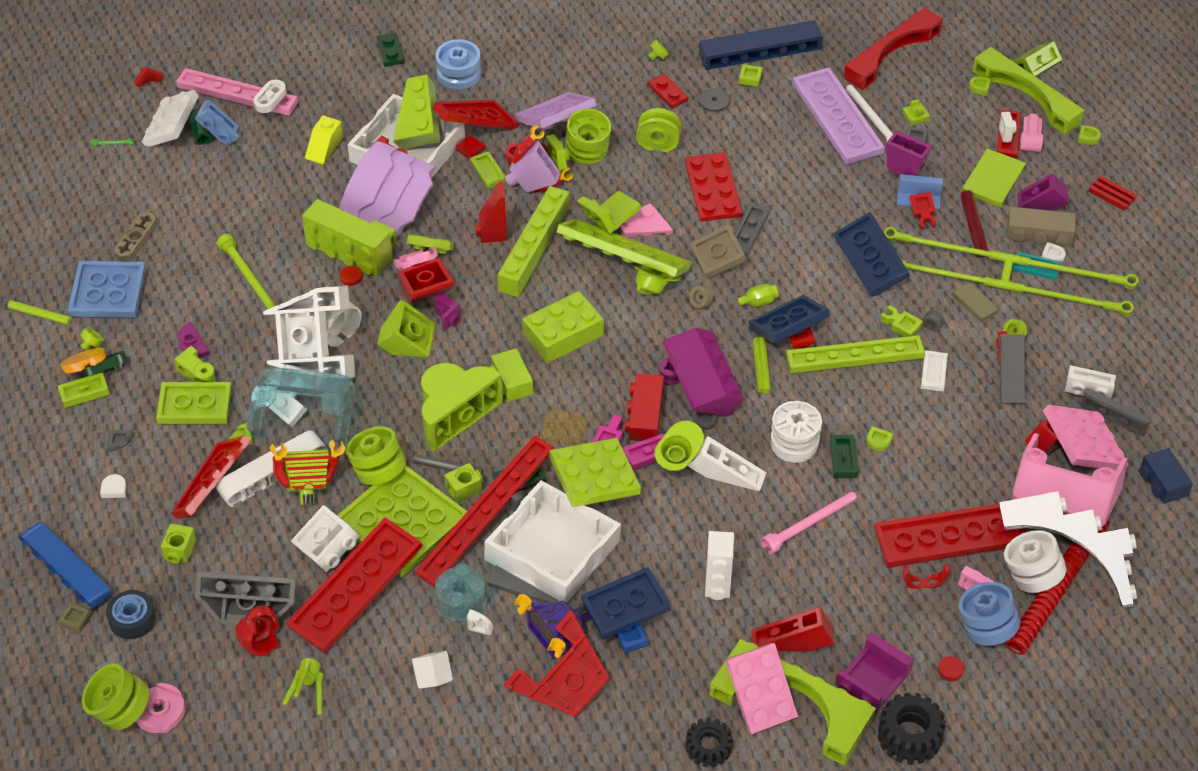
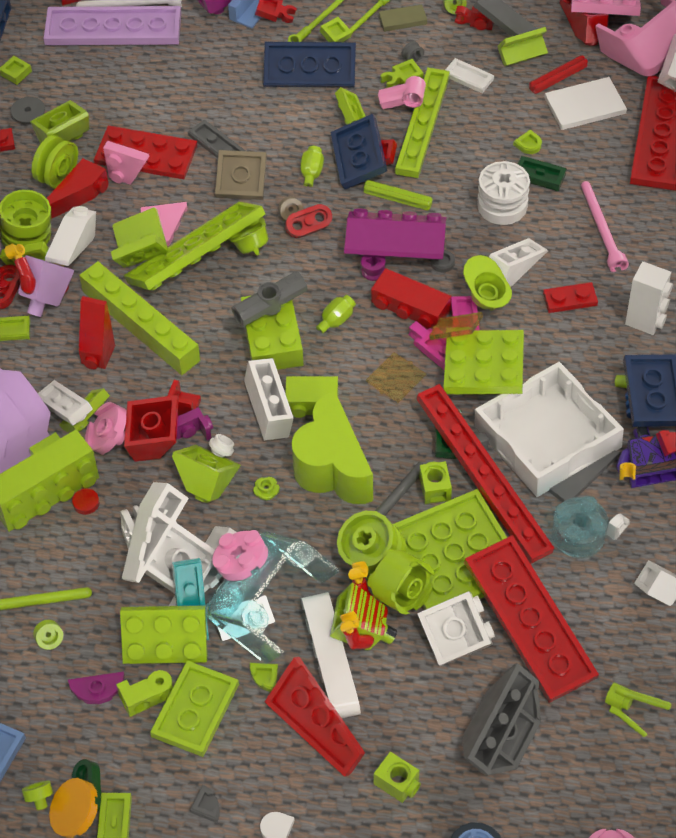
camera: 65 degrees left, 5 degrees up
red hair [236,605,280,656] -> none
none -> lime slope [30,100,89,144]
none -> lime tile [33,620,63,650]
none -> white plate [38,380,93,425]
none -> white slope [45,206,96,266]
none -> red slope [46,158,109,219]
none -> bright pink wing [103,141,149,185]
none -> lime plate [120,606,208,664]
none -> red panel [167,379,201,416]
none -> teal tile [172,558,209,640]
none -> white plate [209,434,234,457]
none -> bright pink plate [212,530,268,581]
none -> dark grey piece [231,272,307,326]
none -> white brick [244,358,293,441]
none -> lime plate [253,477,280,500]
none -> red plate [285,204,332,238]
none -> lime plant [316,295,356,333]
none -> lime plate [319,17,352,42]
none -> lime plate [335,87,366,125]
none -> lime brick [367,549,434,615]
none -> bright pink piece [378,76,426,109]
none -> clear yellow piece [429,312,483,340]
none -> lime panel [497,27,548,67]
none -> red axle [529,55,588,94]
none -> red plate [543,282,598,313]
none -> white tile [544,77,627,130]

